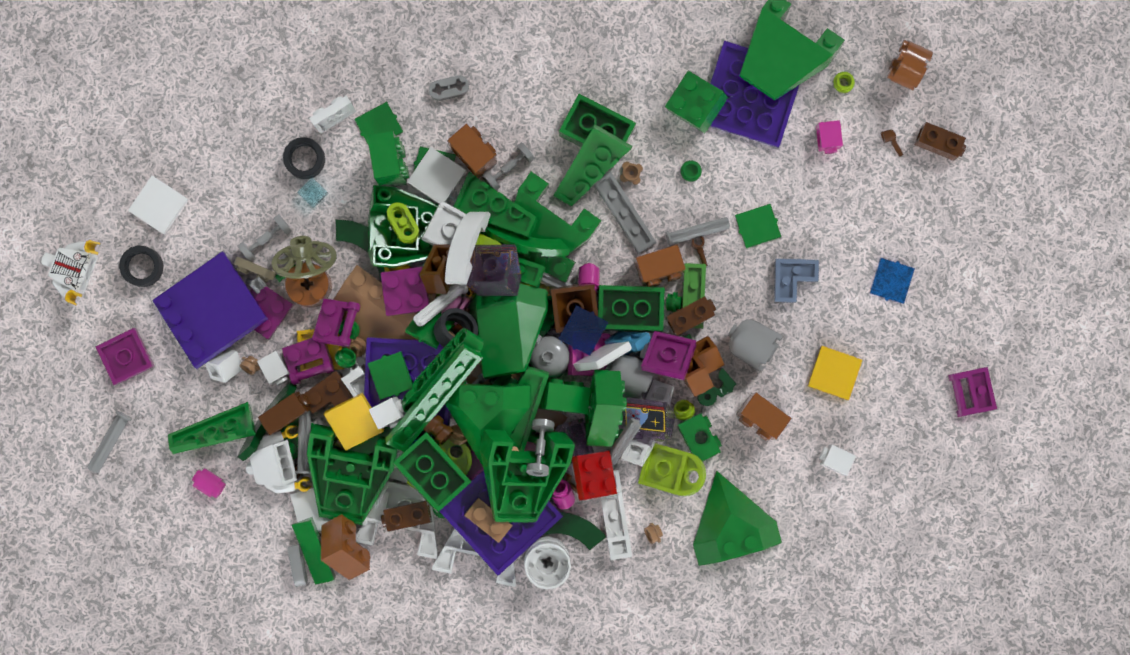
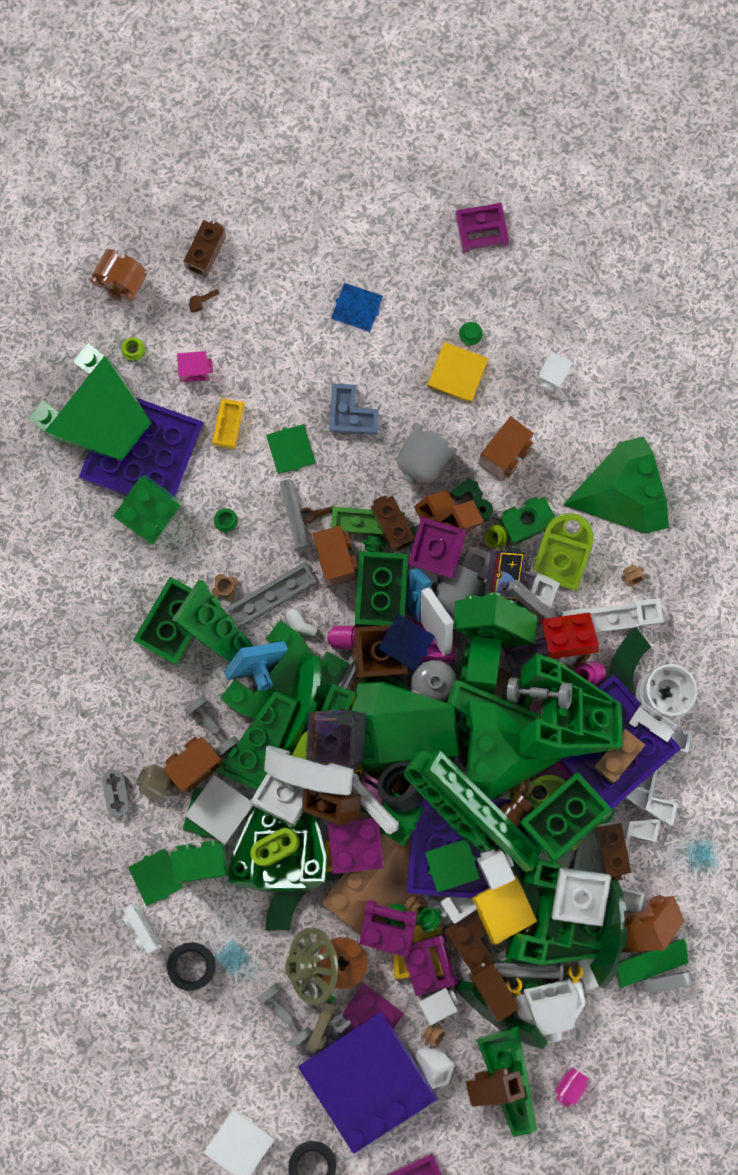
camera: 90 degrees left, 5 degrees down
none -> dark tan head [136,764,175,801]
none -> yellow plate [211,398,245,450]
none -> dark azure tile [224,641,288,691]
none -> white arm [286,608,317,638]
none -> green plate [459,322,483,346]
none -> reddish brown brick [465,1068,525,1107]
none -> white tile [551,868,611,926]
none -> dark green tile [590,880,628,987]
none -> white piece [629,703,679,742]
none -> clear light blue plate [686,840,716,868]

